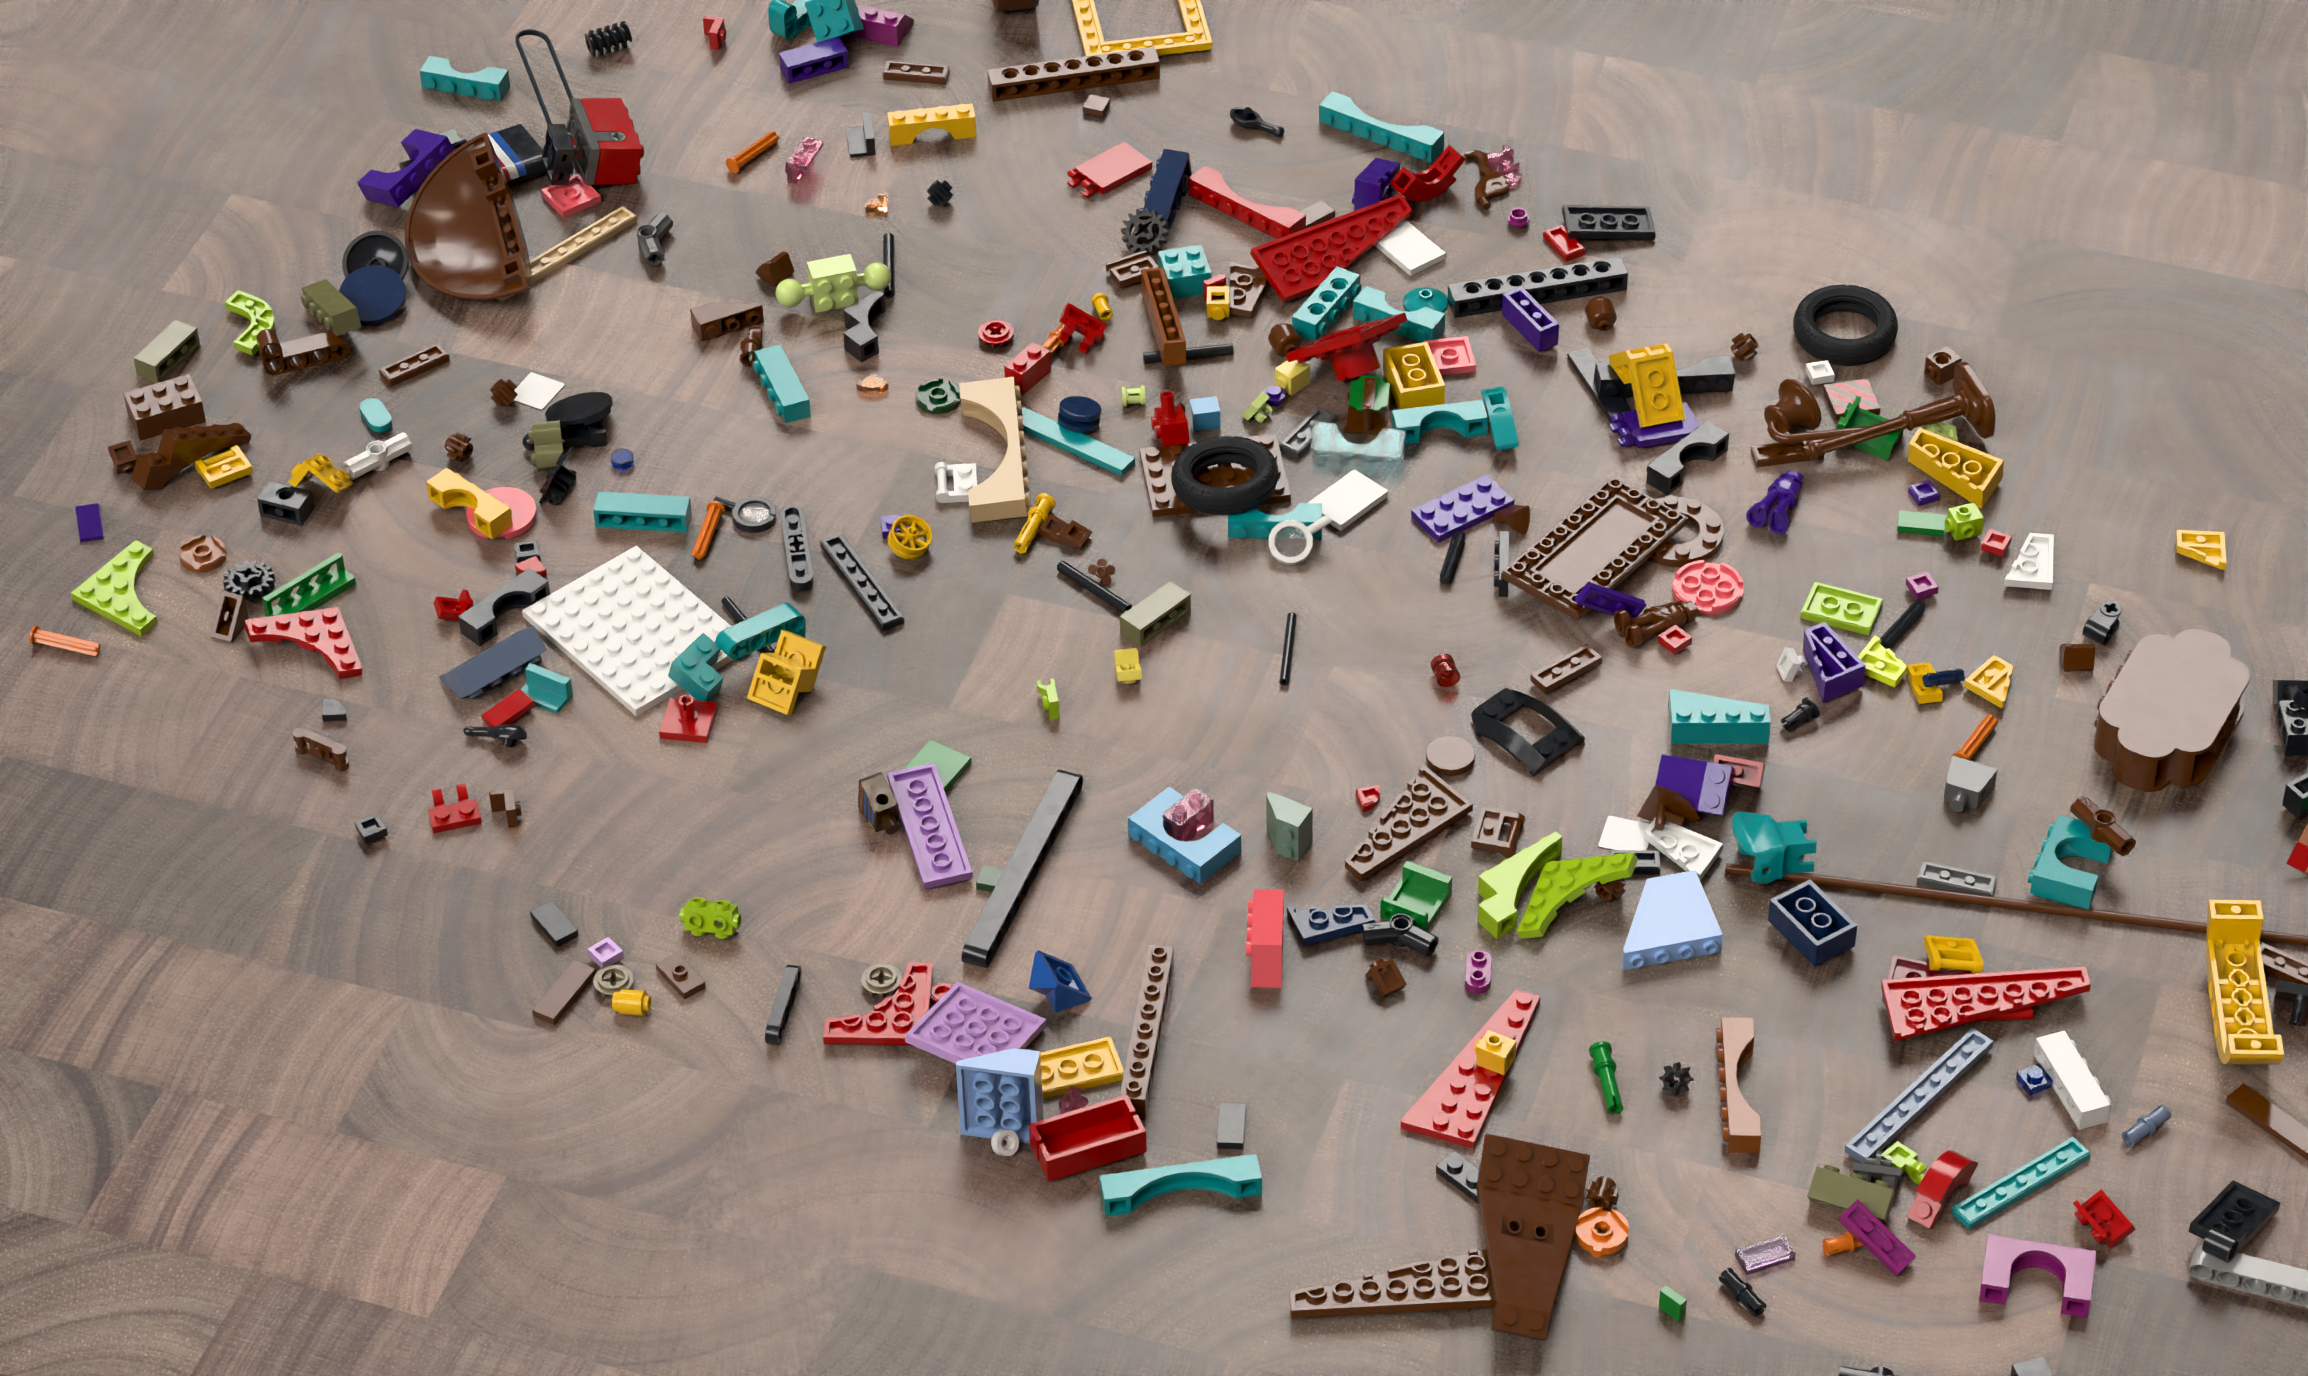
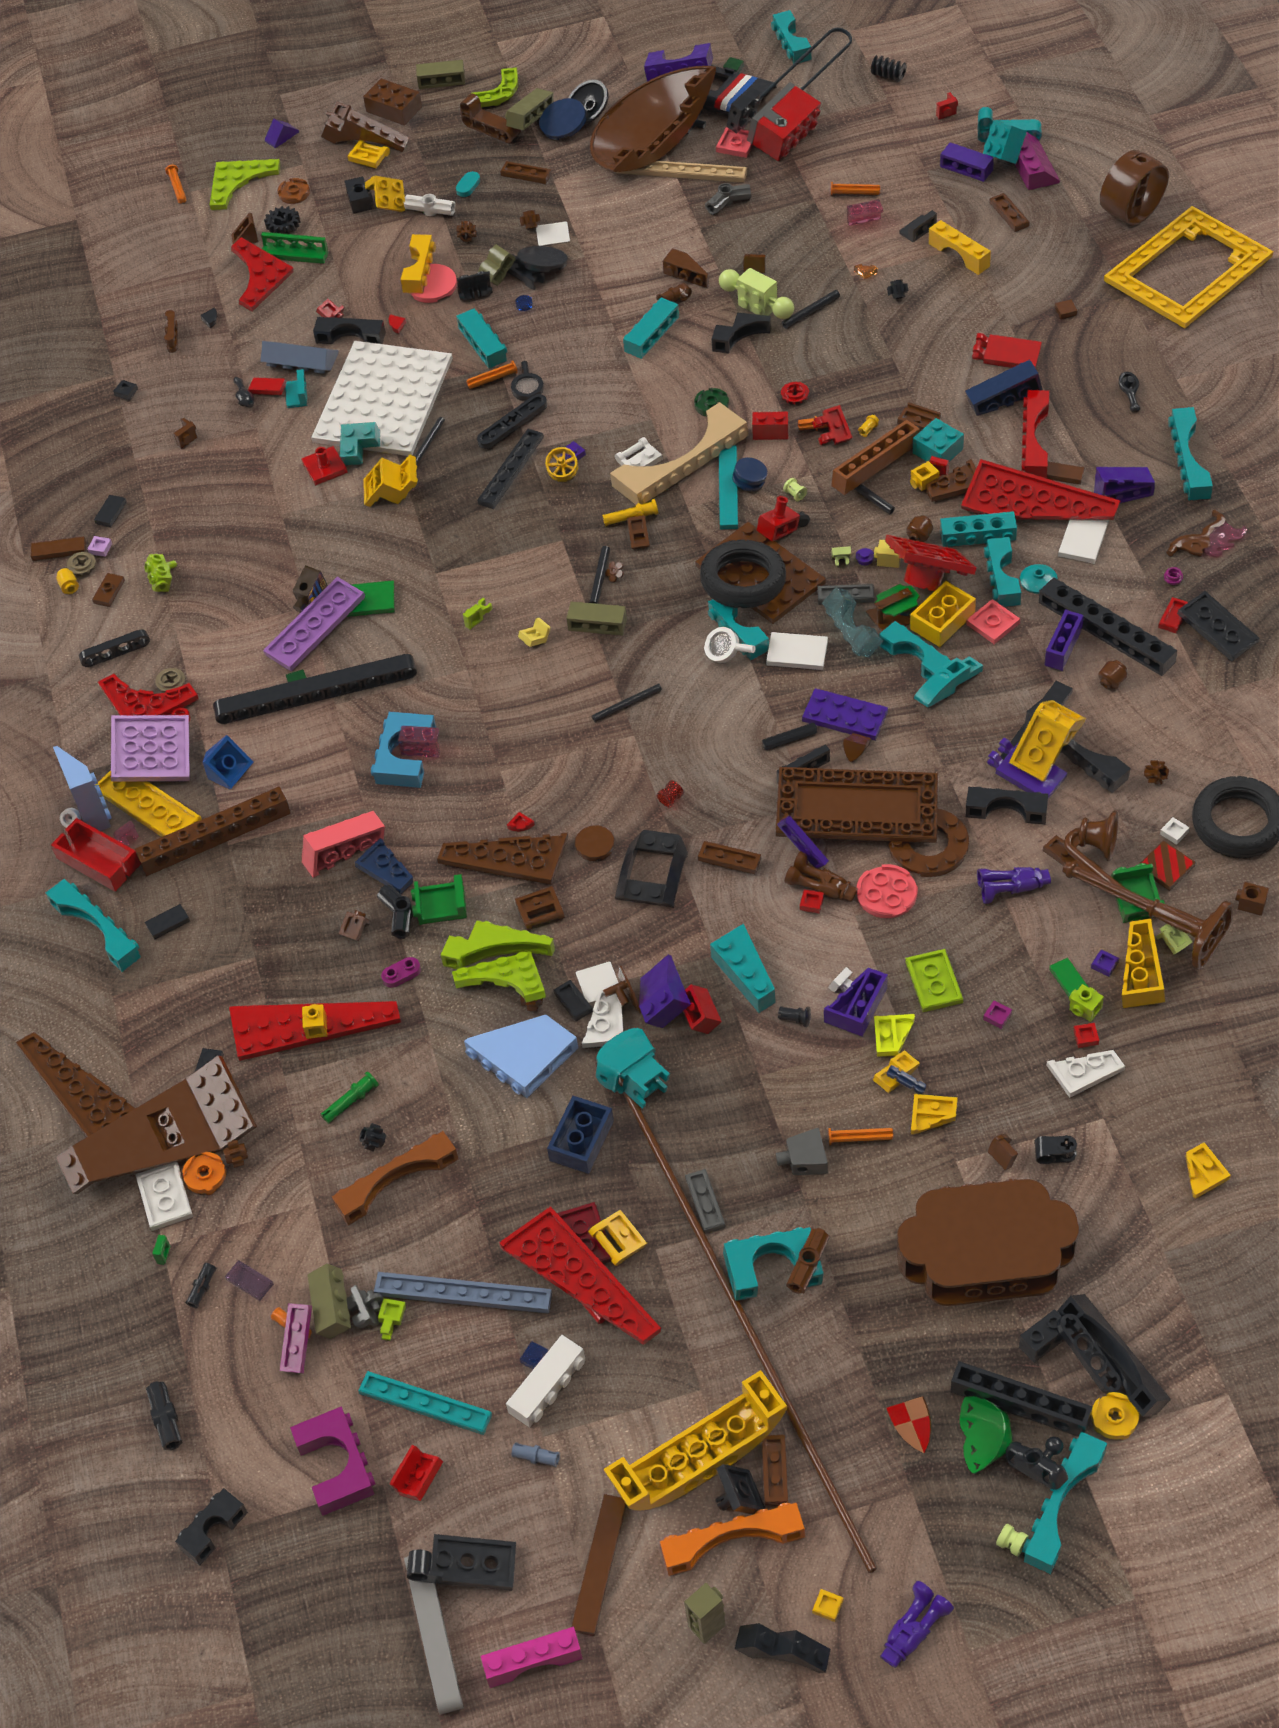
camera: 60 degrees right, 10 degrees up
red plate [428,783,482,834] -> none
tile [514,540,541,563] -> none
teal beam [715,603,806,660] -> none
clear orange tile [856,373,889,393] -> none
reddish brown brick [987,46,1160,102] -> none
black gear [1121,207,1170,255] -> none
dark azure panel [1190,396,1220,431] -> none
sand green slope [1266,791,1313,862] -> none
red arch [1390,145,1466,202] -> none
black axle [1880,599,1926,649] -> none
red arch [1906,1150,1978,1229] -> none
none -> white tile [135,1162,193,1231]

